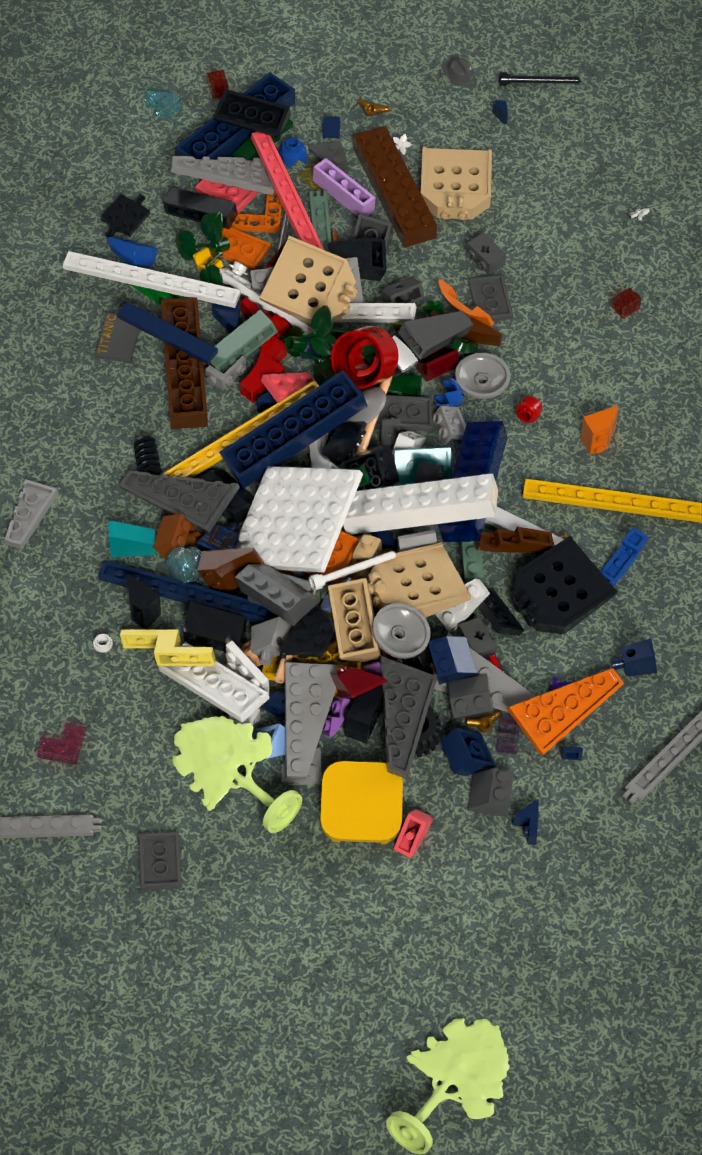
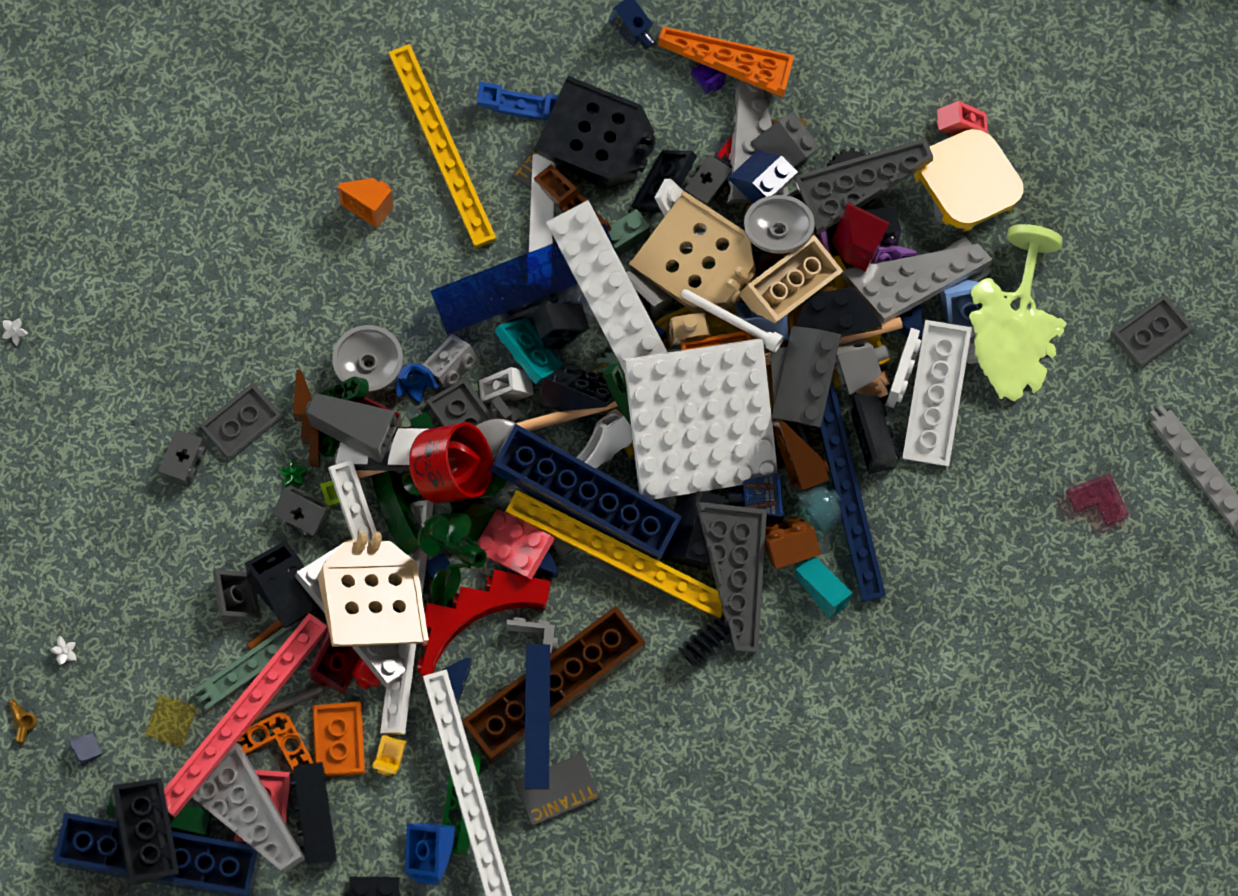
camera: 125 degrees left, 15 degrees up
light grey wing [4,479,59,549] -> none
white plate [93,634,113,653] -> none
light yellow bracket [120,629,216,666] -> none
black slope [127,575,161,630] -> none
dark green plant [176,211,230,286] -> none
sand green brick [209,310,278,374] -> none
white plate [229,261,248,276] -> none
blue piece [278,138,307,168] -> none
dark grey wing [308,140,348,171] -> none
lavender brick [313,158,376,217] -> none
black slope [321,421,367,466] -> none
reddish brown brick [353,126,437,248] -> none
tan hinge [421,147,492,220] -> none
orange slope [438,279,494,326] -> none
dark blue slope [440,728,496,776] -> none
dark grey slope [467,768,514,817] -> none
clear purple slope [497,715,520,755] -> none
dark blue slope [513,800,539,845] -> none
red head [516,396,542,423] -> none
dark blue slope [562,746,583,760] -> none
clear red brick [612,288,641,319] -> none

